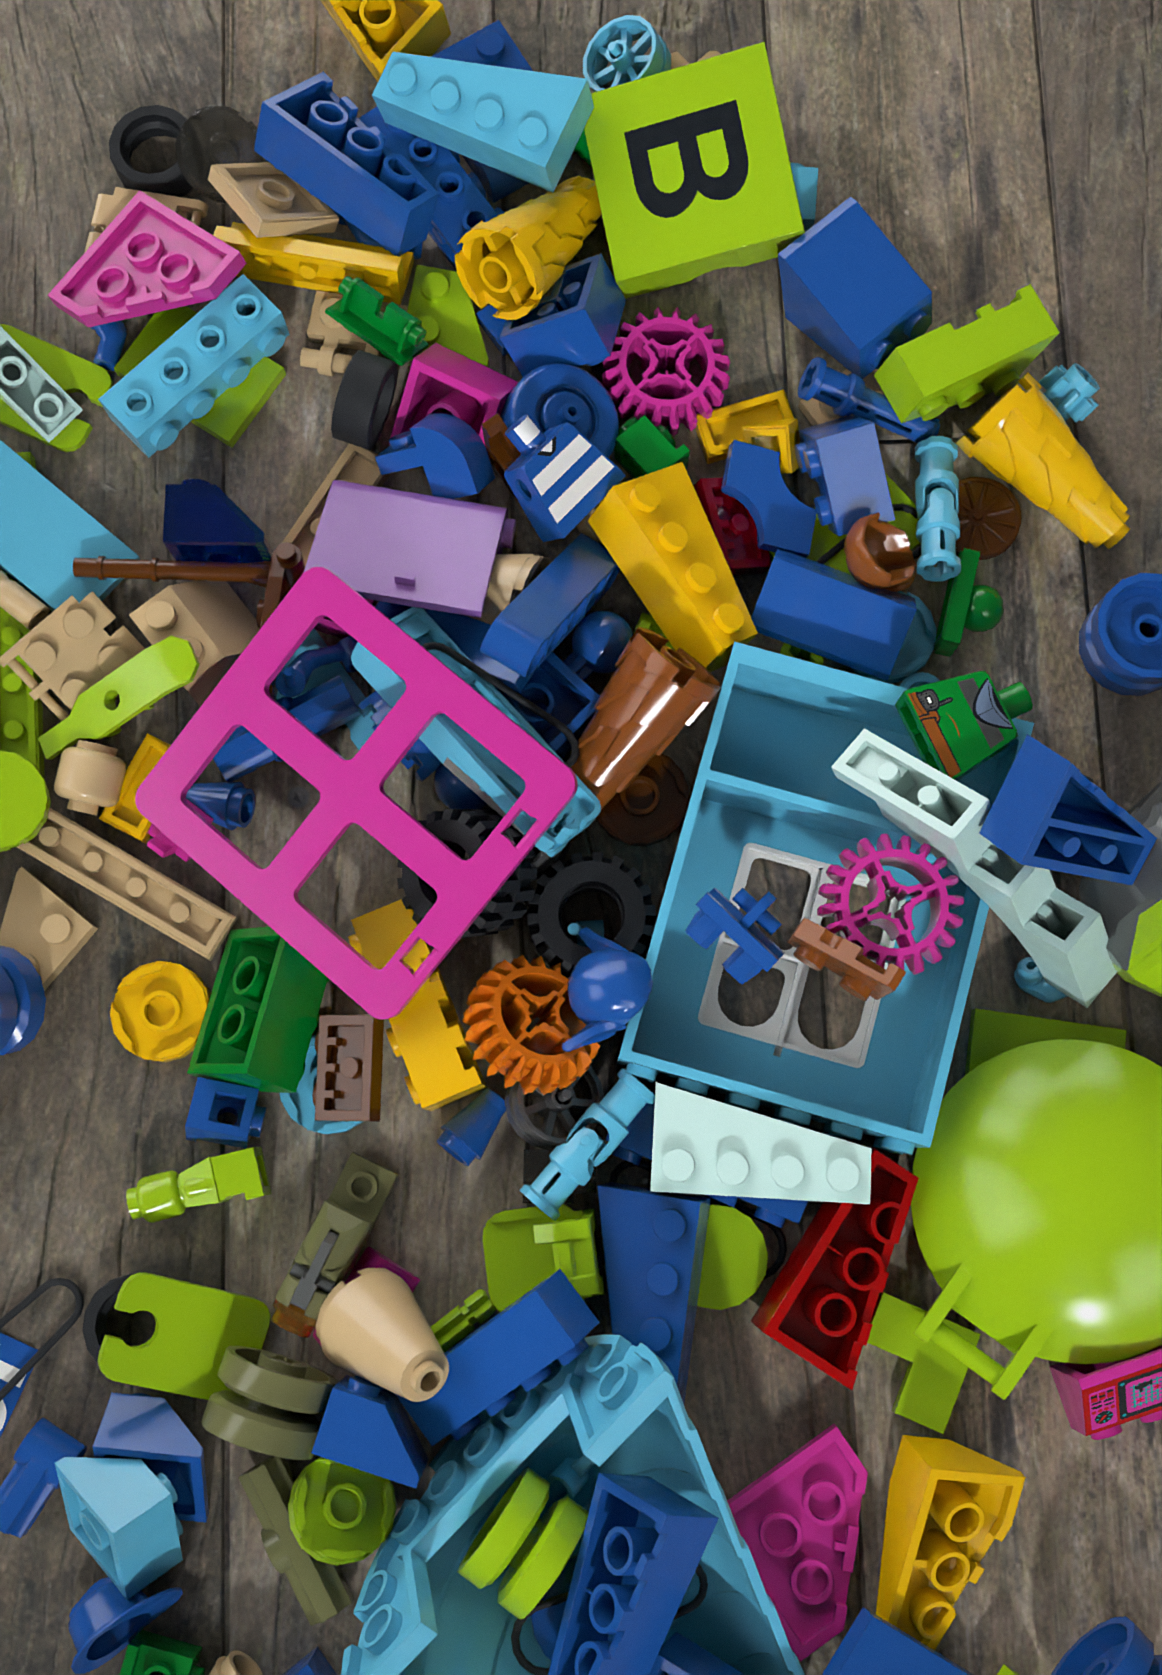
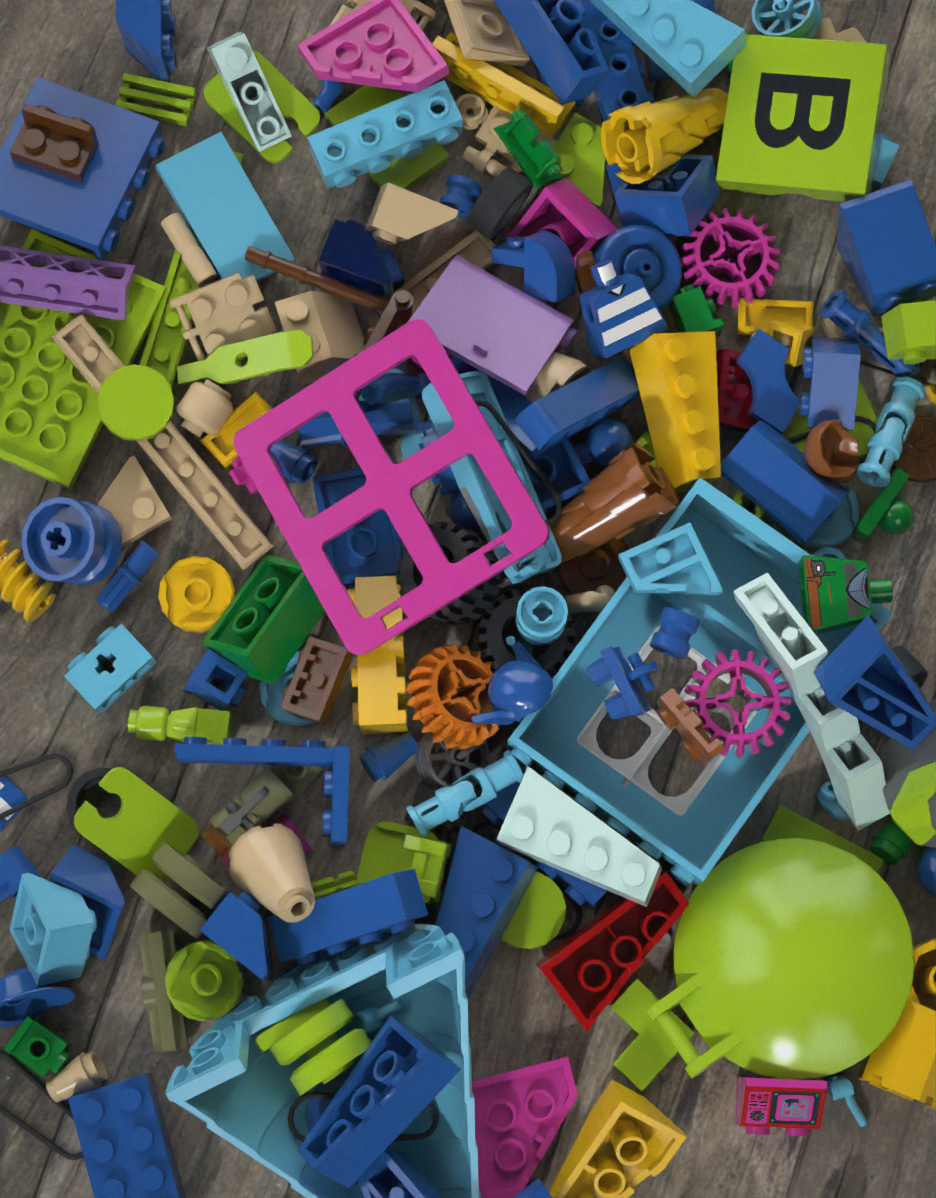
camera: 20 degrees right, 0 degrees up
none -> medium azure brick [64,624,157,714]
none -> blue axle [96,541,160,612]
none -> blue bracket [175,737,350,846]
none -> lime tile [254,999,330,1054]
none -> blue tile [312,468,404,586]
none -> tan slope [365,182,458,246]
none -> blue tile [375,248,404,293]
none -> blue wheel [439,175,483,219]
none -> tan plate [455,93,488,130]
none -> medium azure wheel [516,586,568,646]
none -> tan arm [563,585,616,614]
none -> medium azure wing [618,522,723,595]
none -> blue wheel [650,607,700,659]
none -> green cone [870,818,912,865]

